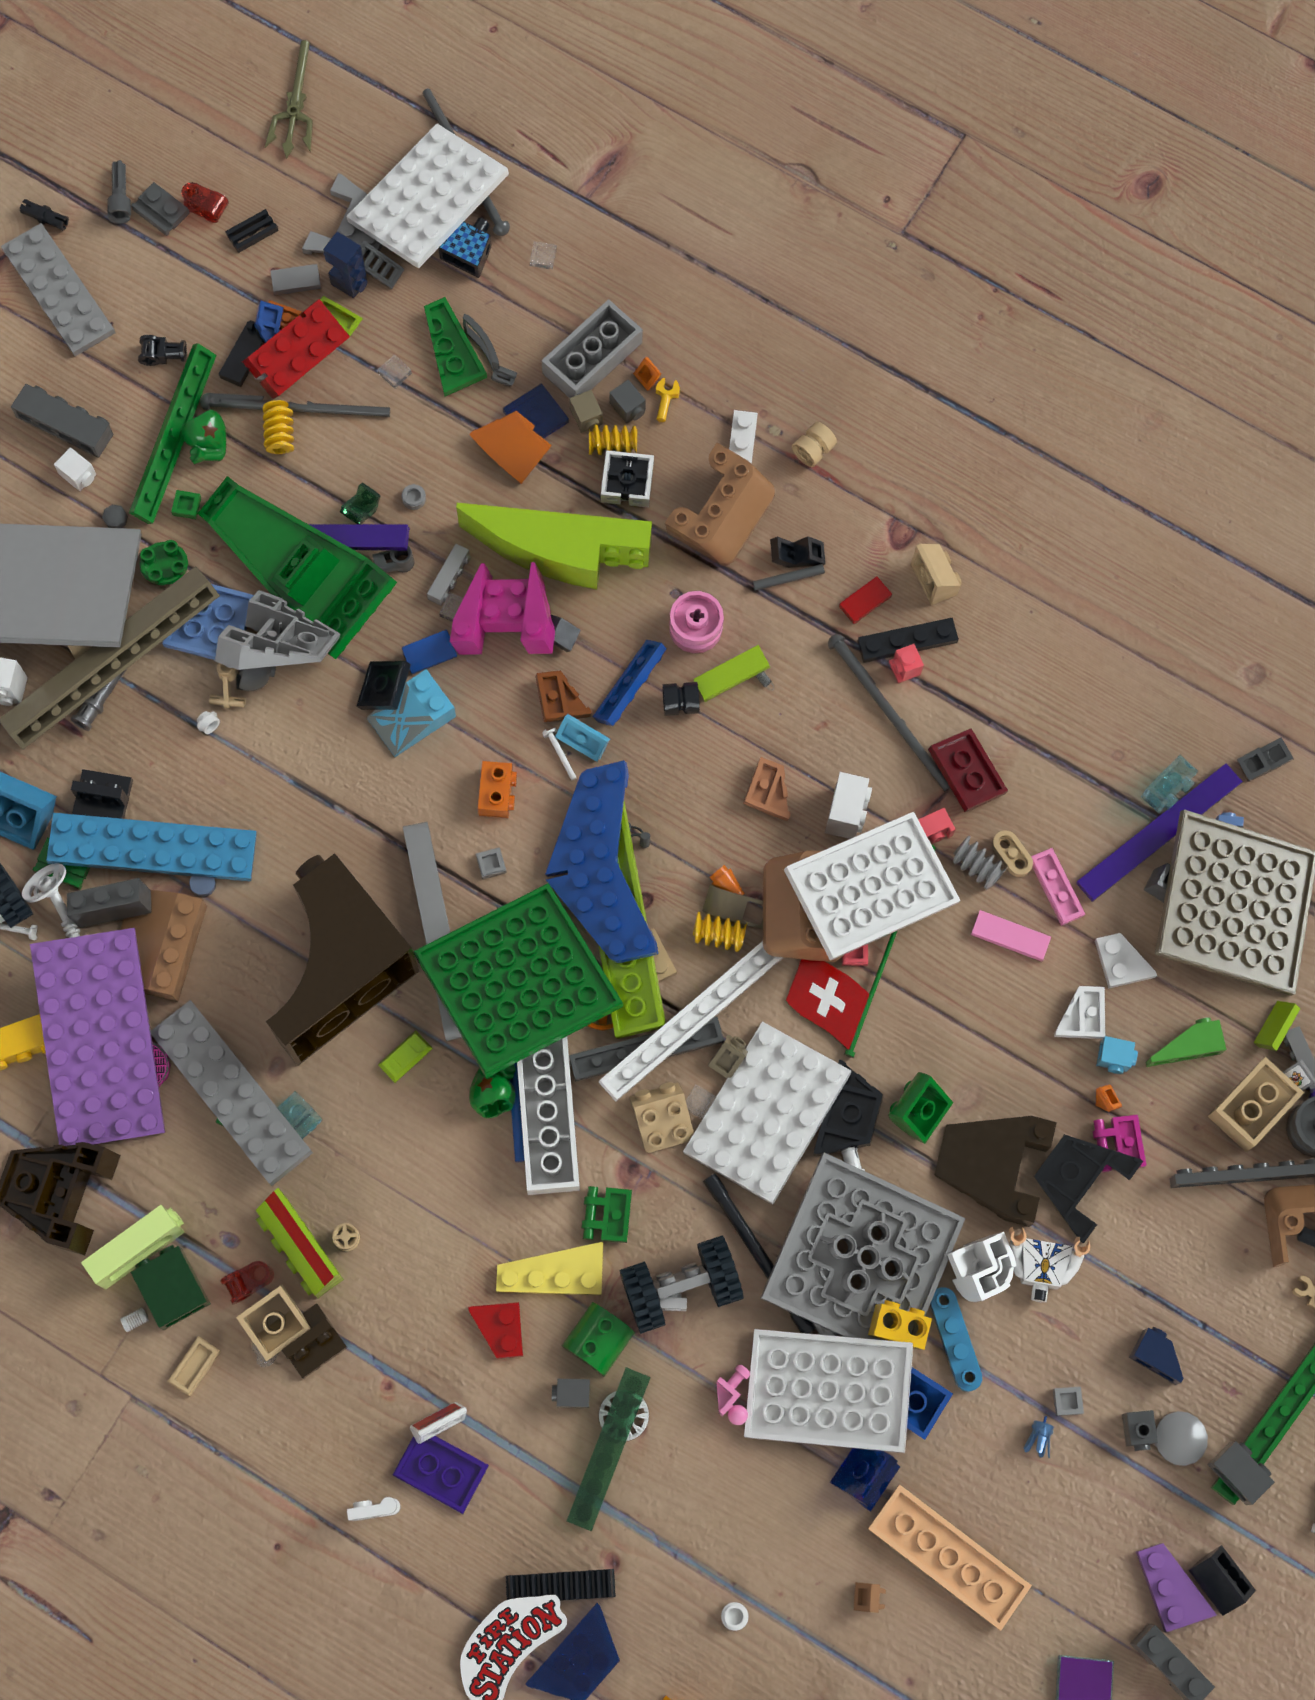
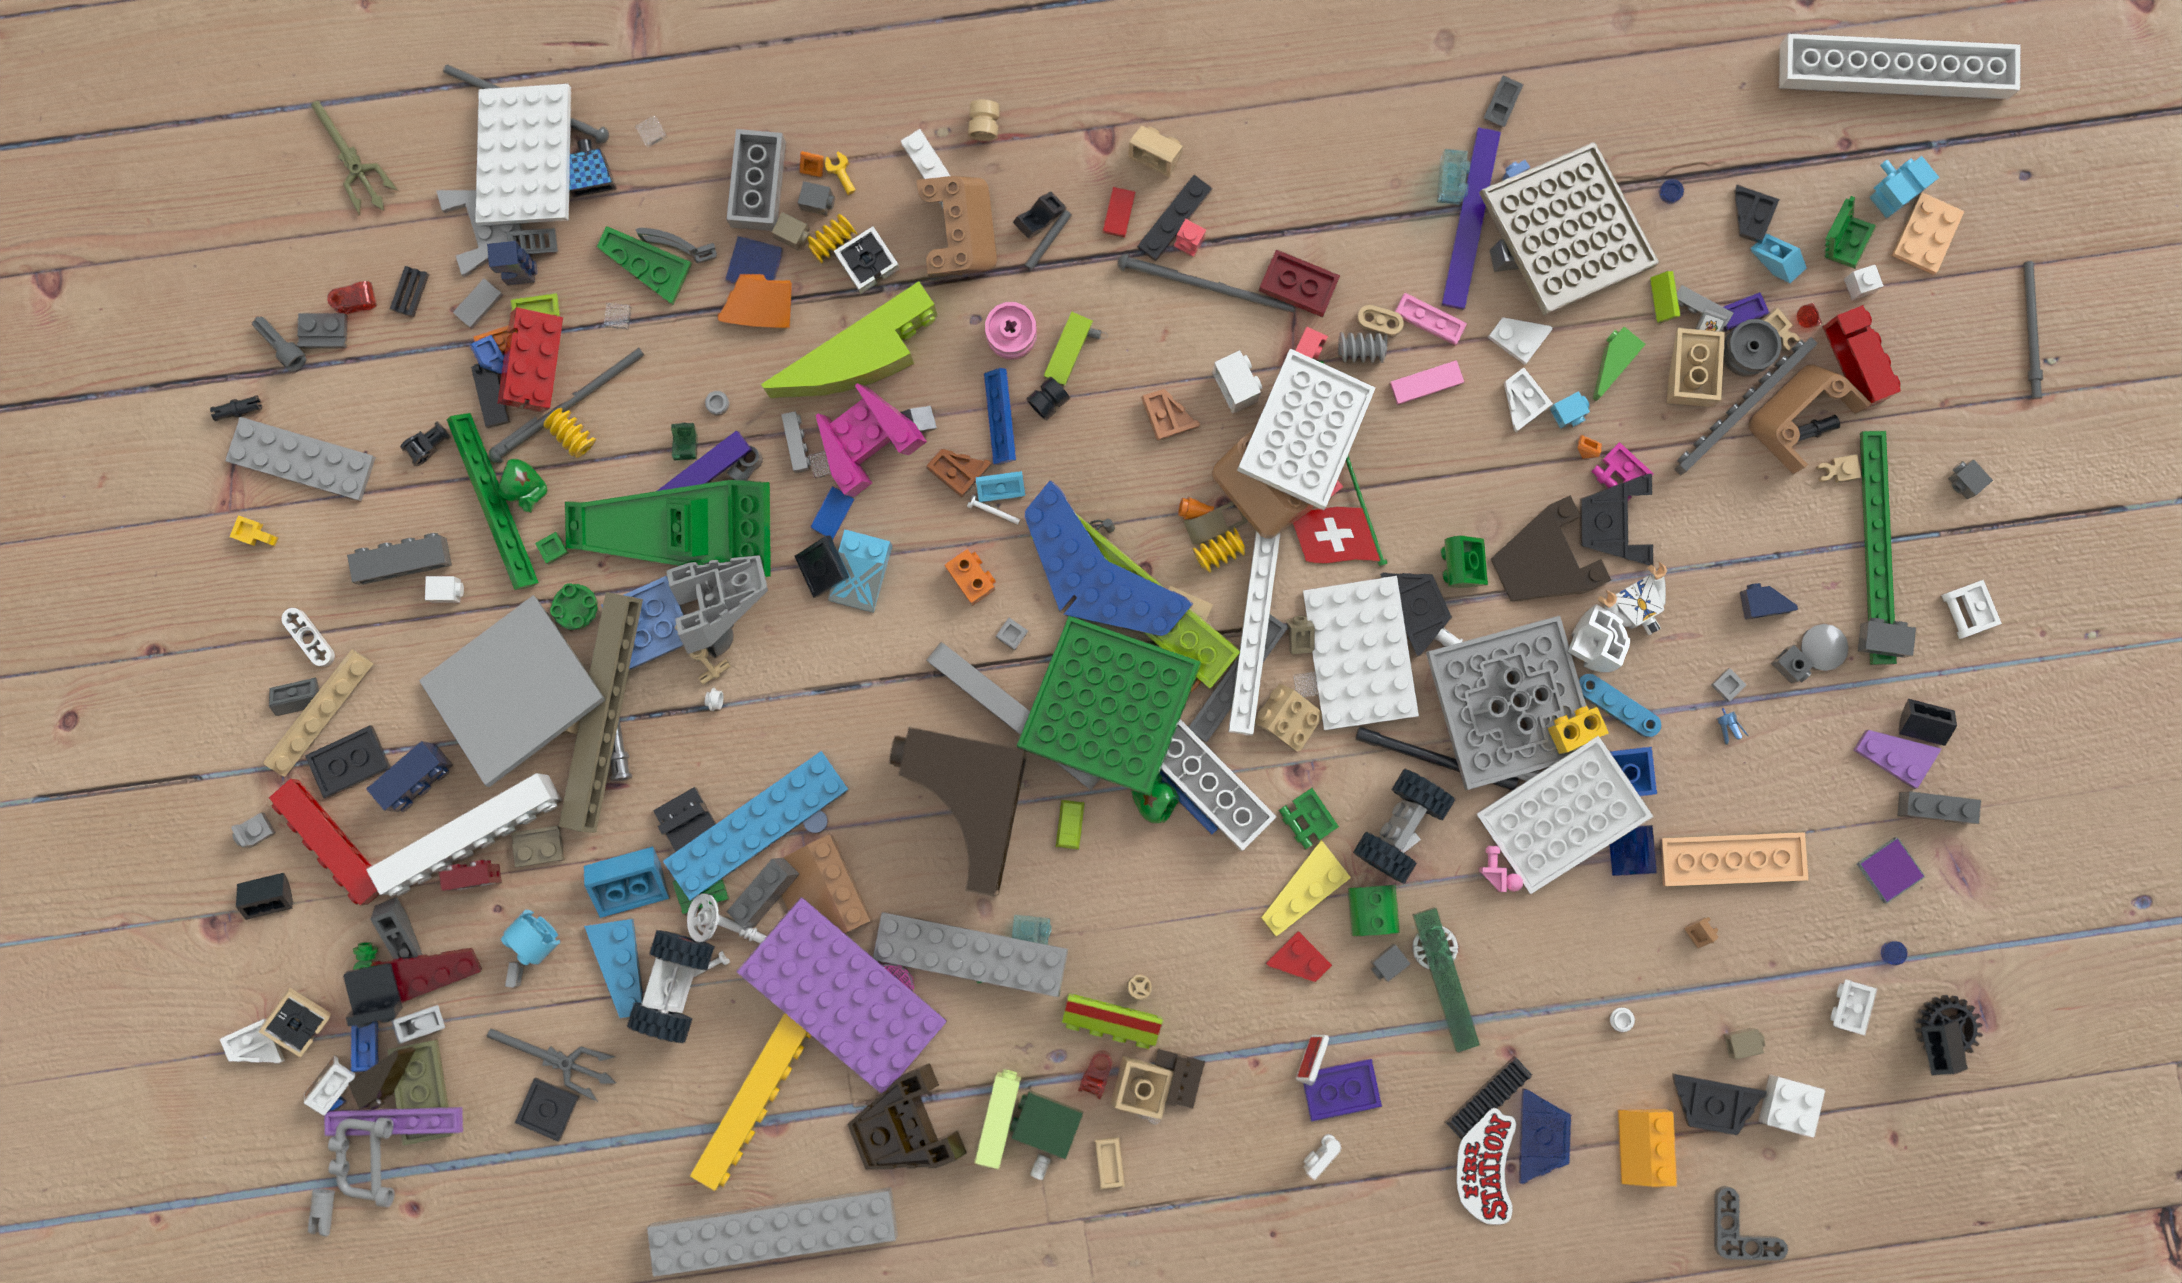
camera: 35 degrees left, 10 degrees up
dark grey tile [102,504,128,528] -> none

